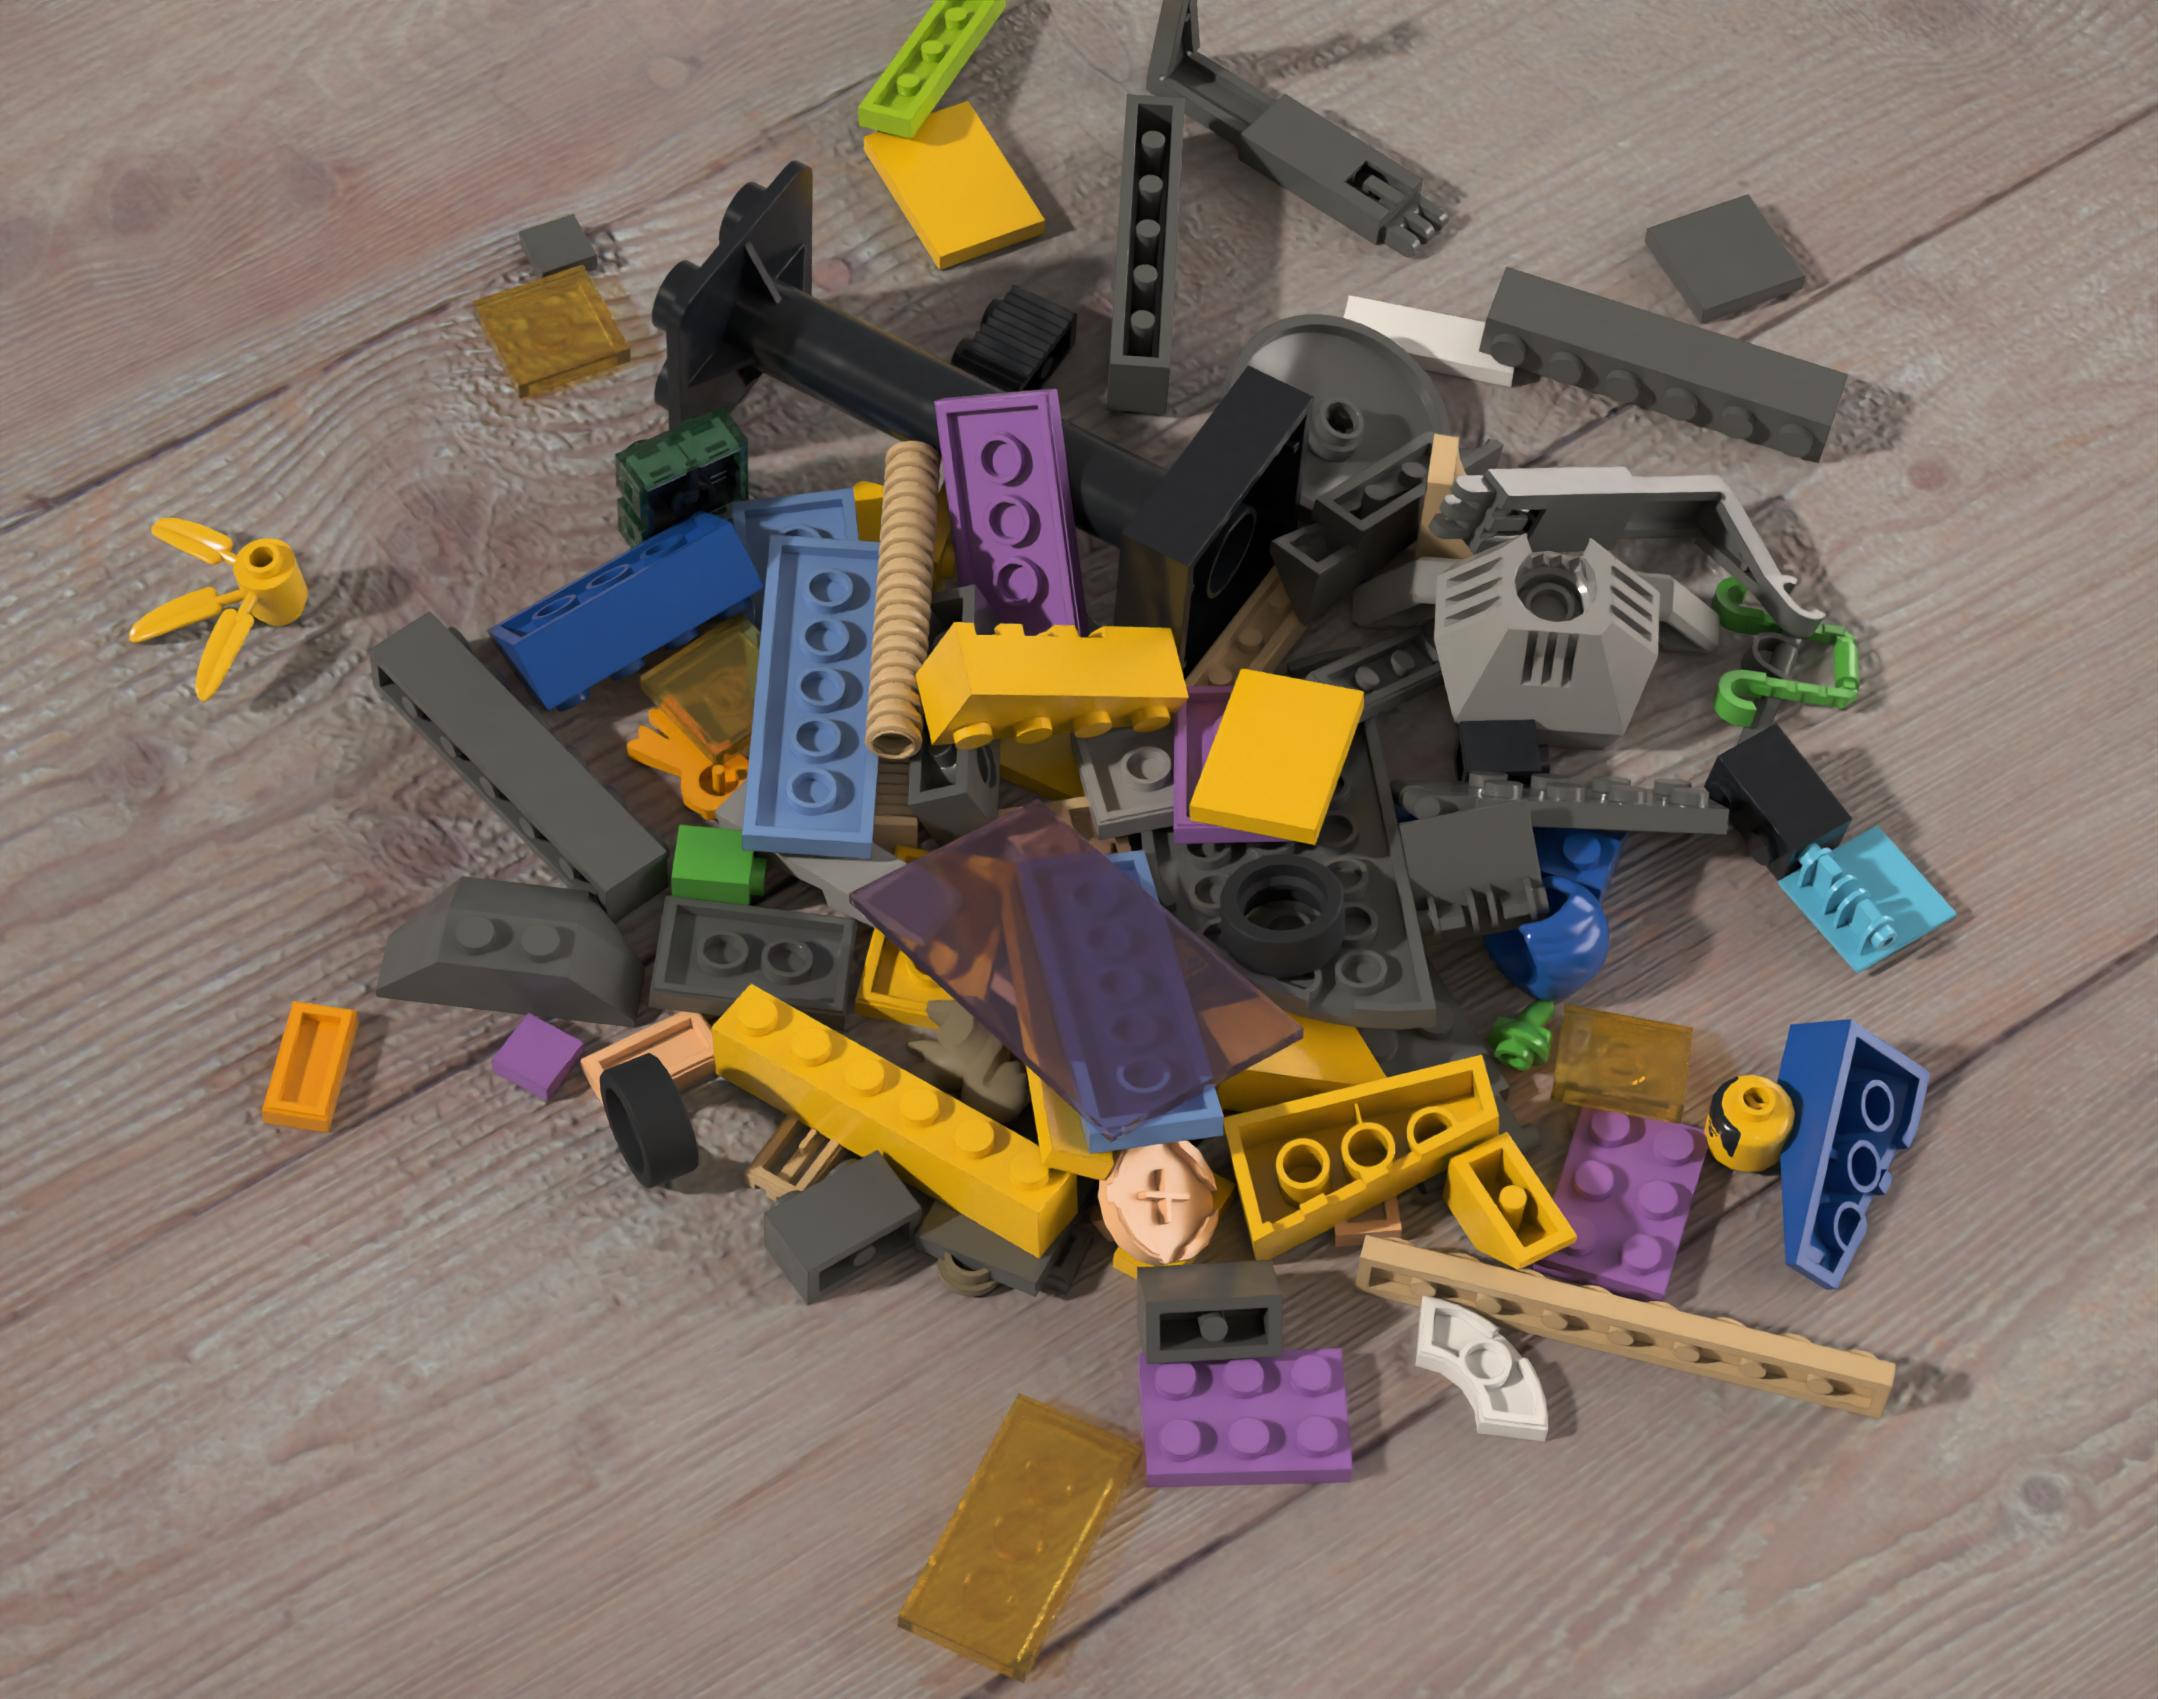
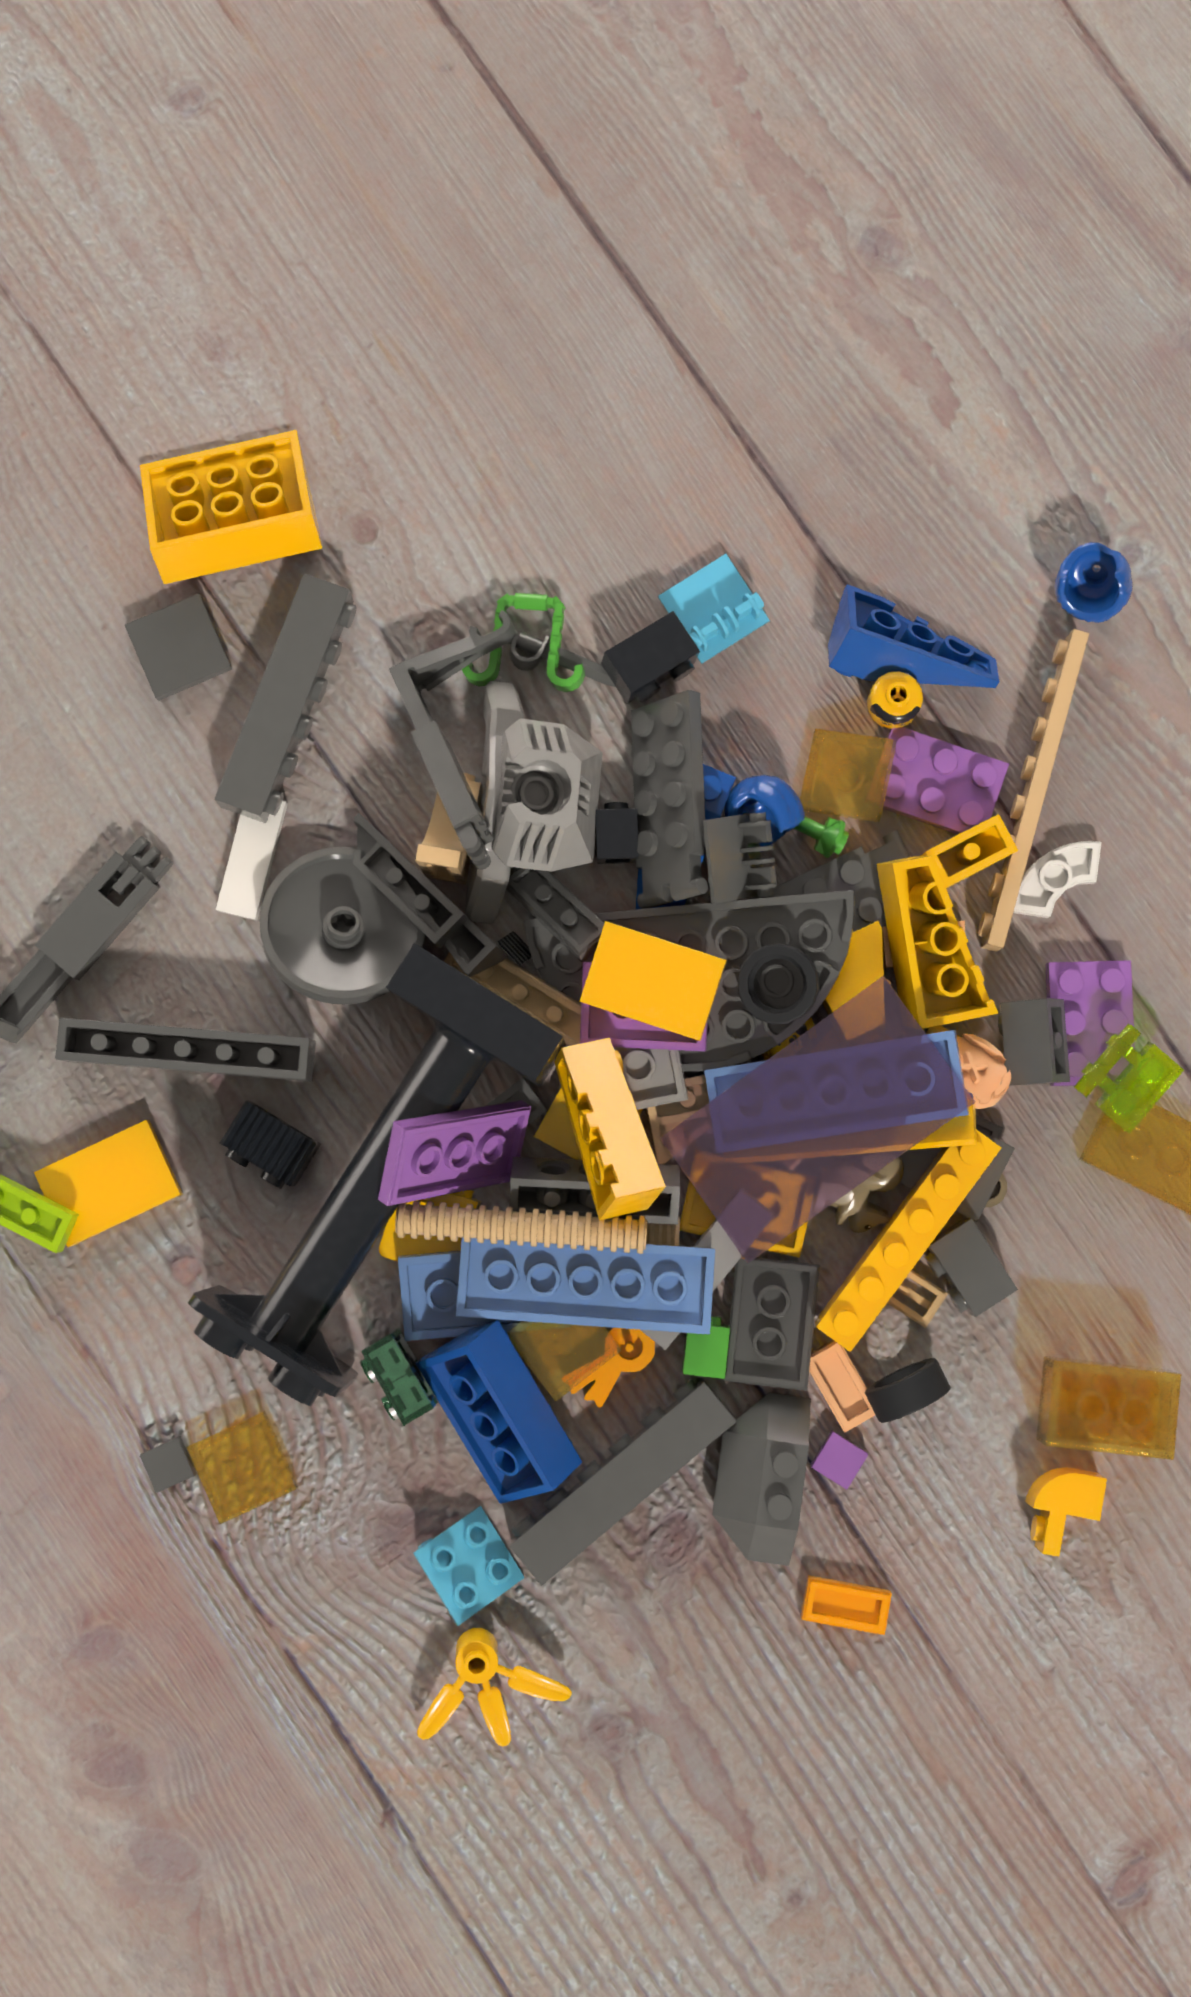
camera: 80 degrees left, 30 degrees up
none -> yellow slope [140,430,322,584]
none -> medium azure hinge [413,1506,525,1626]
none -> sticker [497,931,532,965]
none -> yellow brick [1025,1467,1107,1557]
none -> clear yellow brick [1036,1356,1181,1460]
none -> blue piece [1054,542,1133,623]
none -> clear neon green plate [1074,1023,1184,1134]

